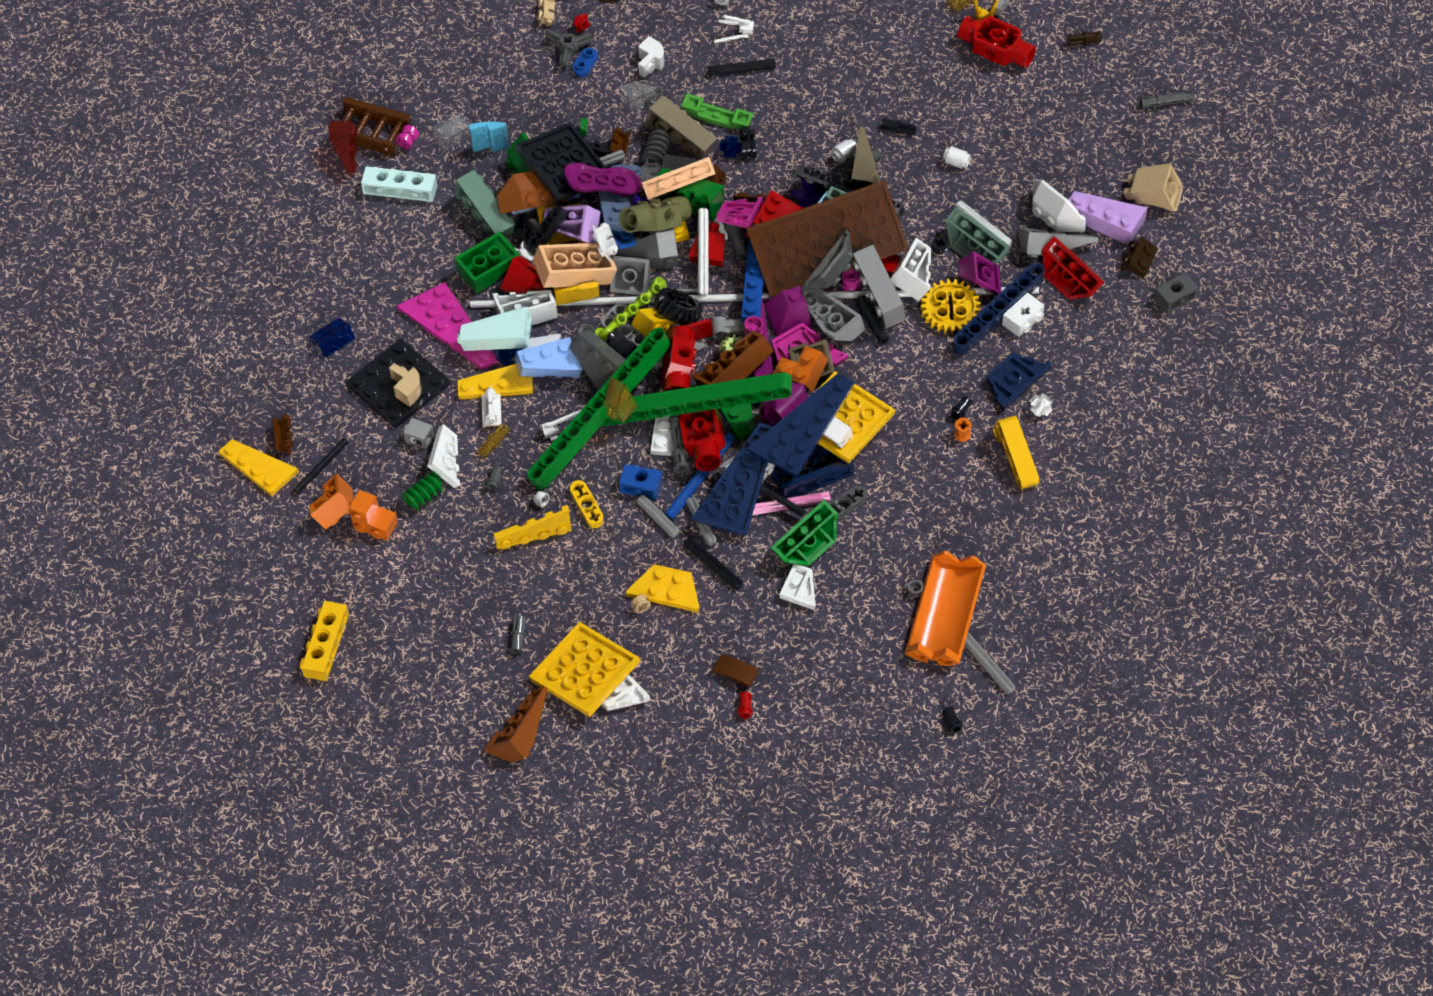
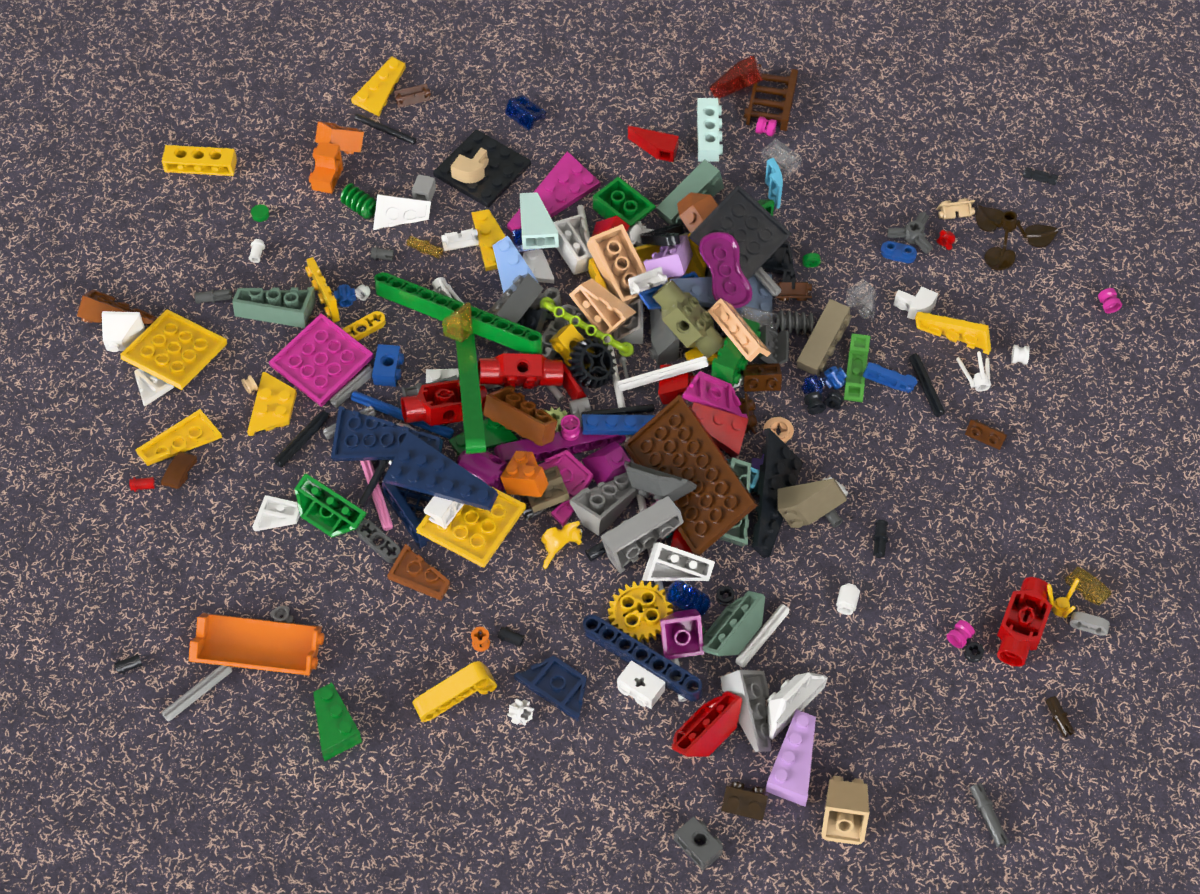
camera: 80 degrees right, 0 degrees up
none -> white slope [102,311,146,352]
none -> yellow wing [136,409,222,466]
none -> sand green wedge [232,287,316,328]
none -> white pin [249,239,265,263]
none -> green tile [251,204,270,222]
none -> dark pink plate [269,313,374,407]
none -> green wedge [313,682,362,761]
none -> blue gear [333,284,356,307]
none -> dark orange wing [387,544,450,601]
none -> yellow animal [541,521,582,569]
none -> light nougat wedge [569,278,636,334]
none -> black bar [581,404,655,416]
none -> red slope [628,126,679,162]
none -> clear blue piece [665,580,710,616]
none -> light nougat gear [763,417,794,444]
none -> blue gear [823,366,847,389]
none -> blue hinge [862,362,917,393]
none -> yellow wing [915,312,991,355]
none -> dark pink wheel [946,620,975,649]
none -> black bush [964,642,984,663]
none -> reddish brown hinge [965,419,1007,450]

